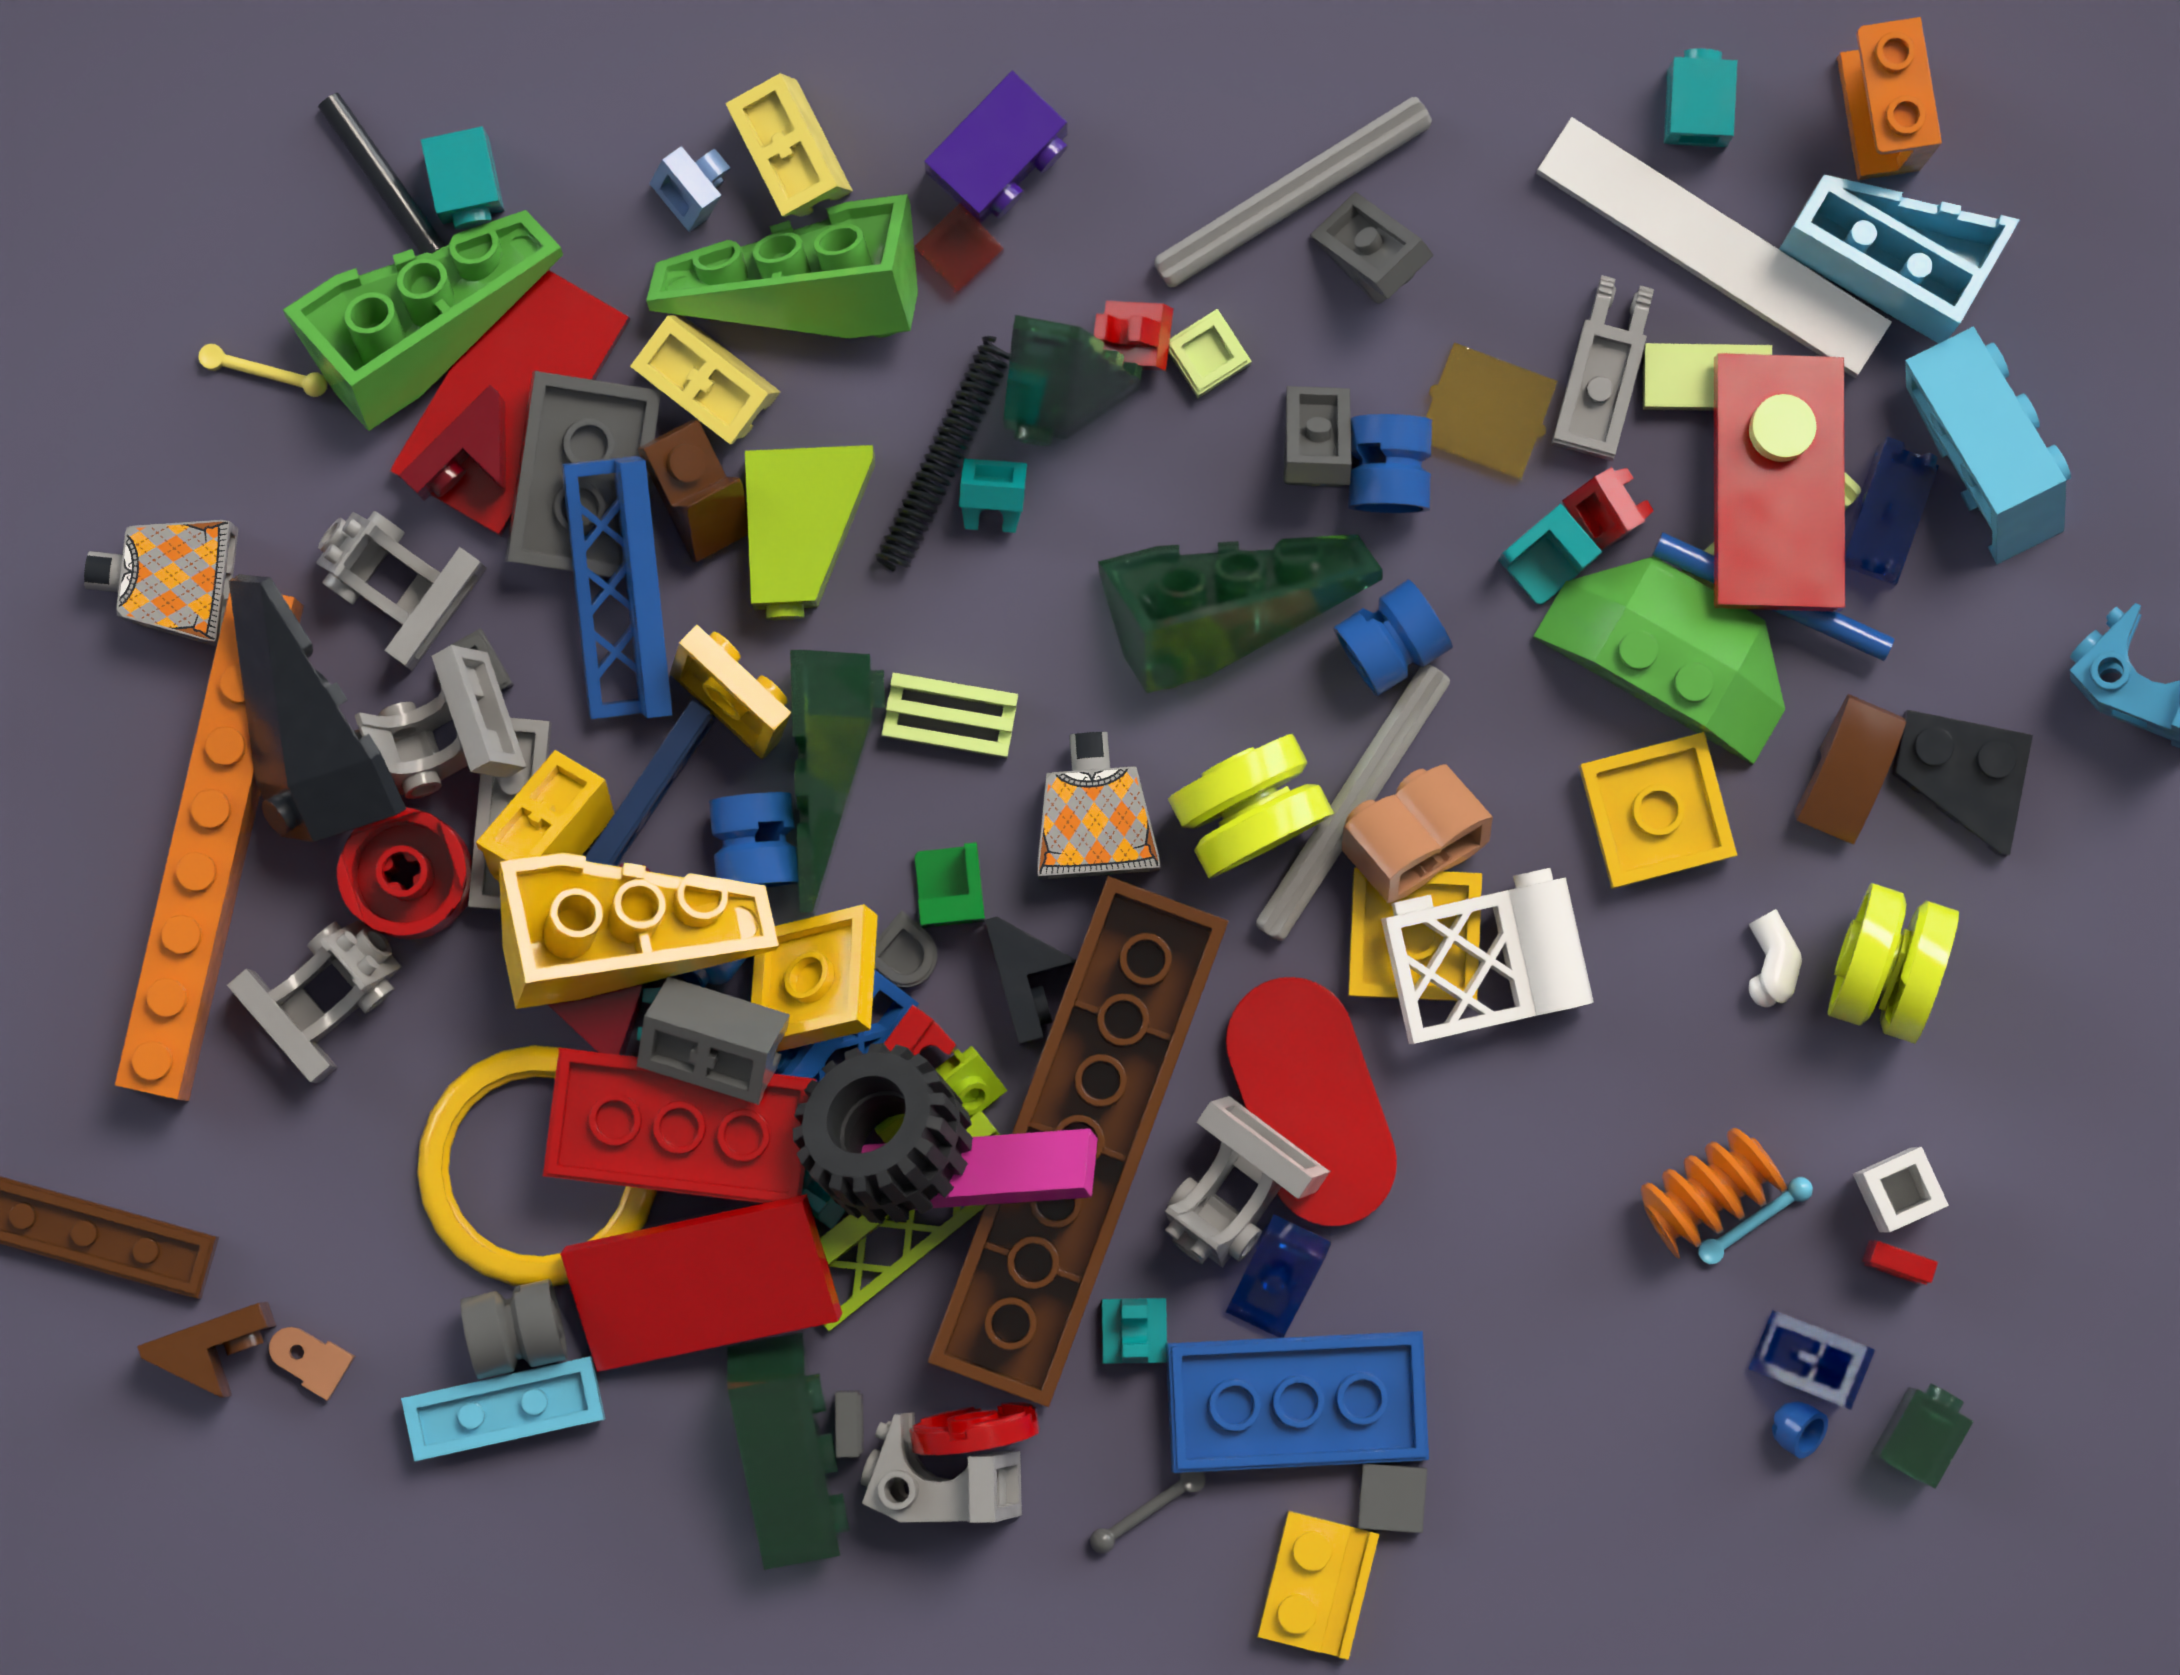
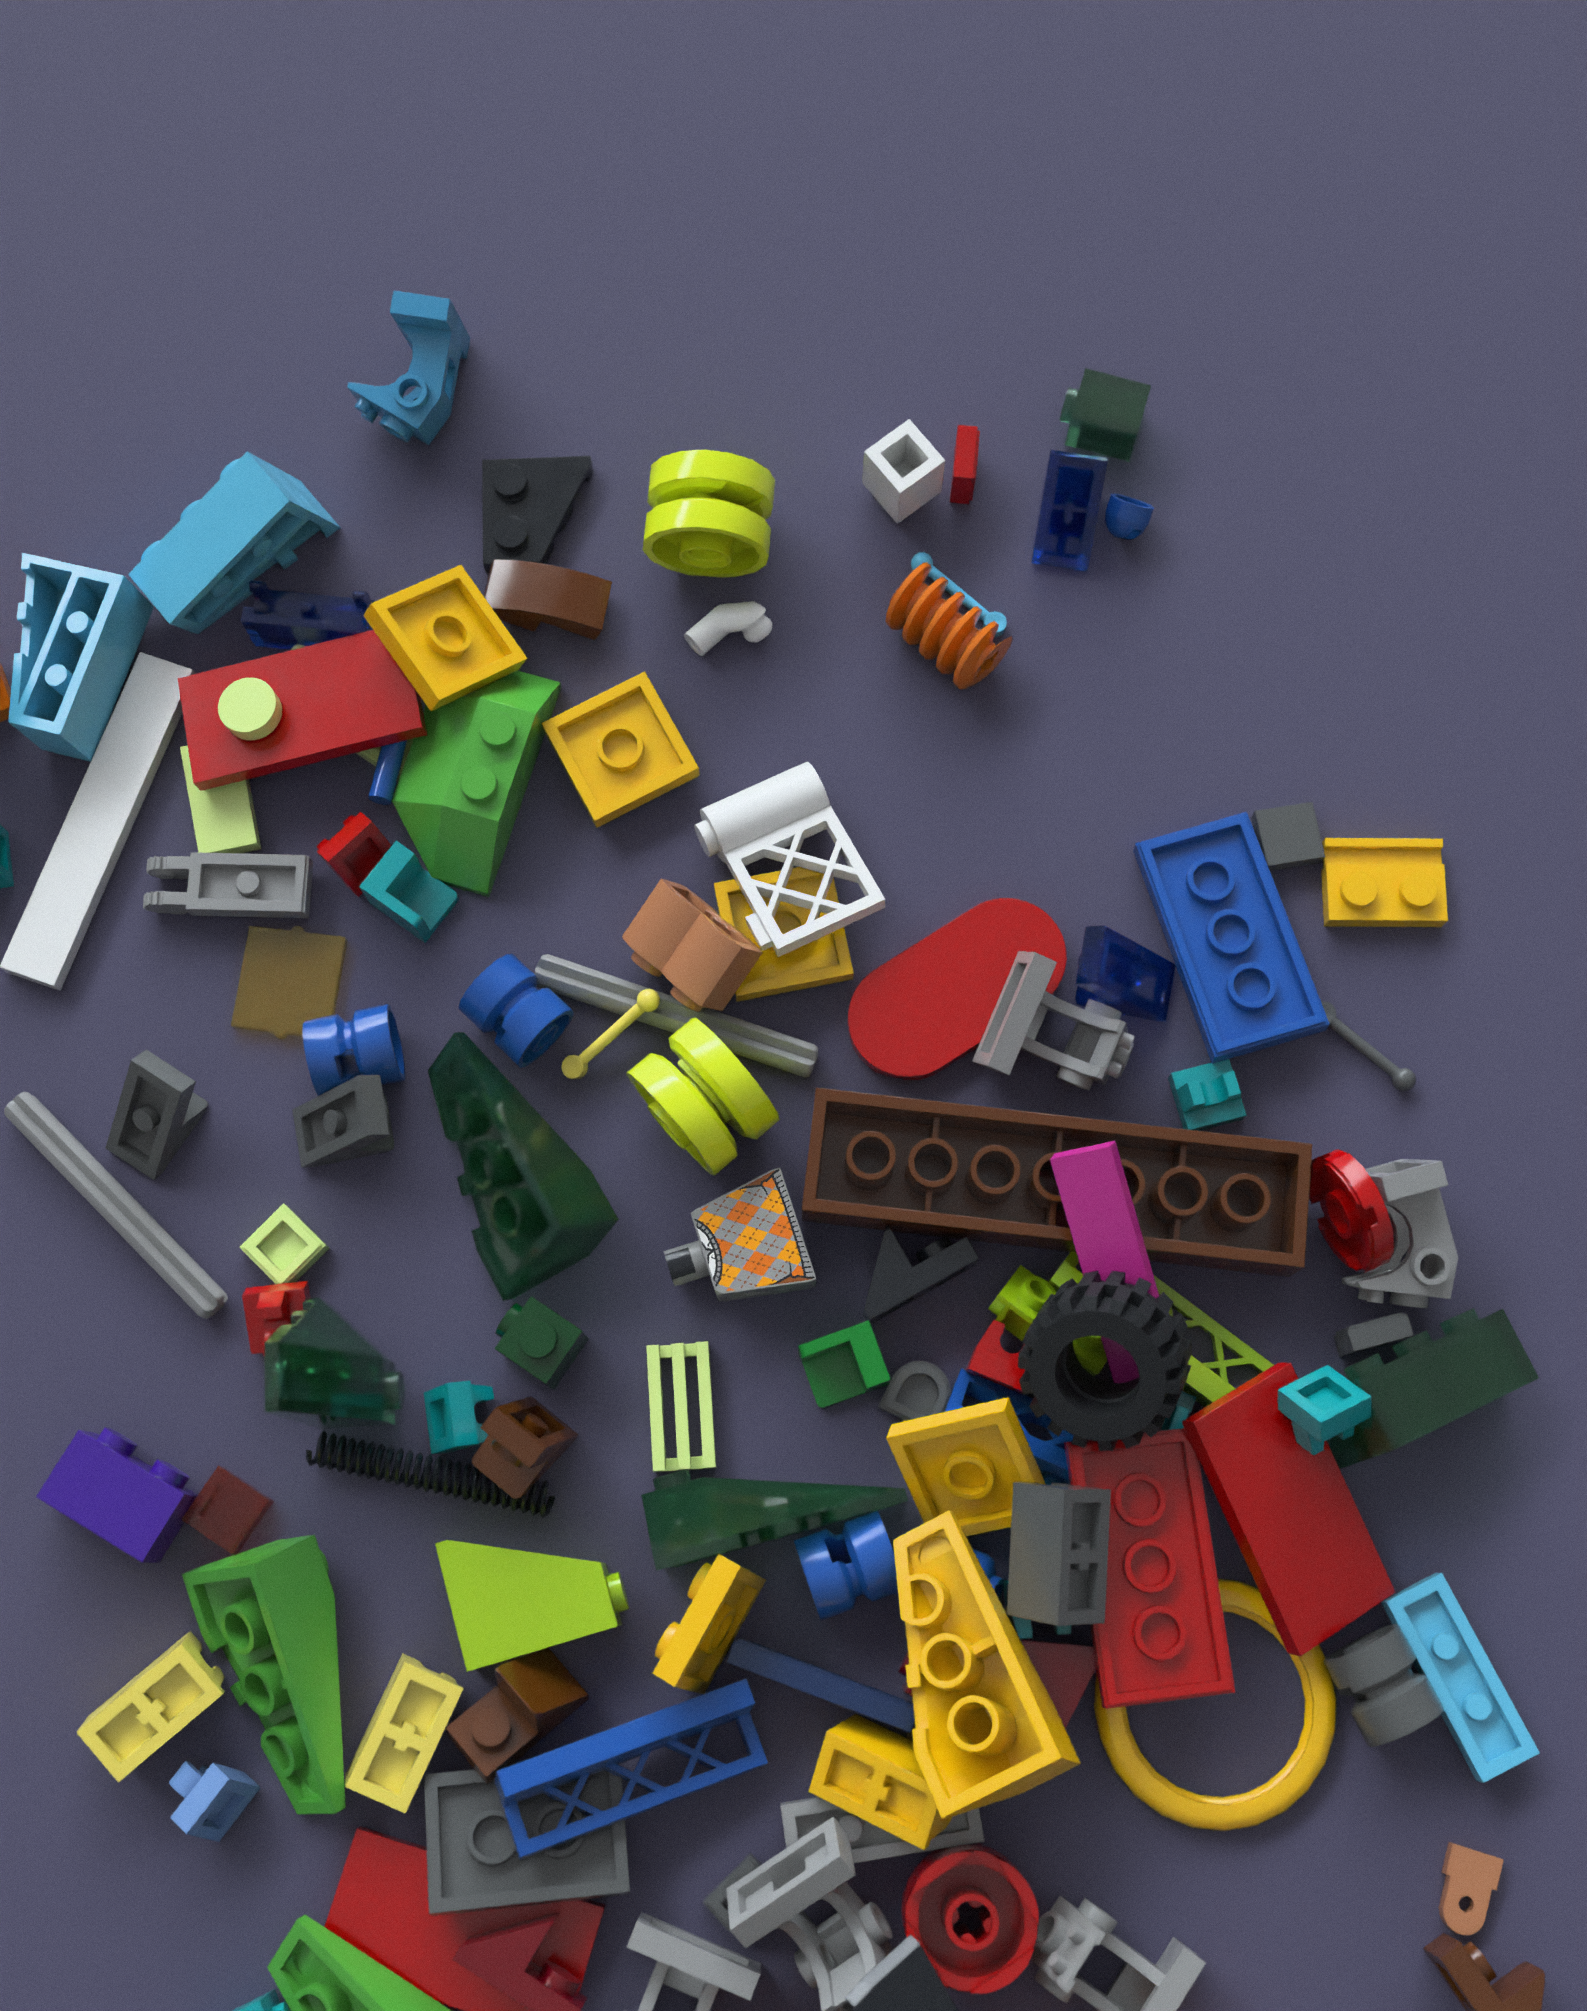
camera: 100 degrees left, 10 degrees down
none -> yellow plate [363,565,527,711]
none -> reddish brown slope [471,1396,579,1499]
none -> dark green brick [494,1296,589,1390]
none -> light yellow hinge [561,988,660,1079]
none -> teal tile [1278,1365,1372,1456]

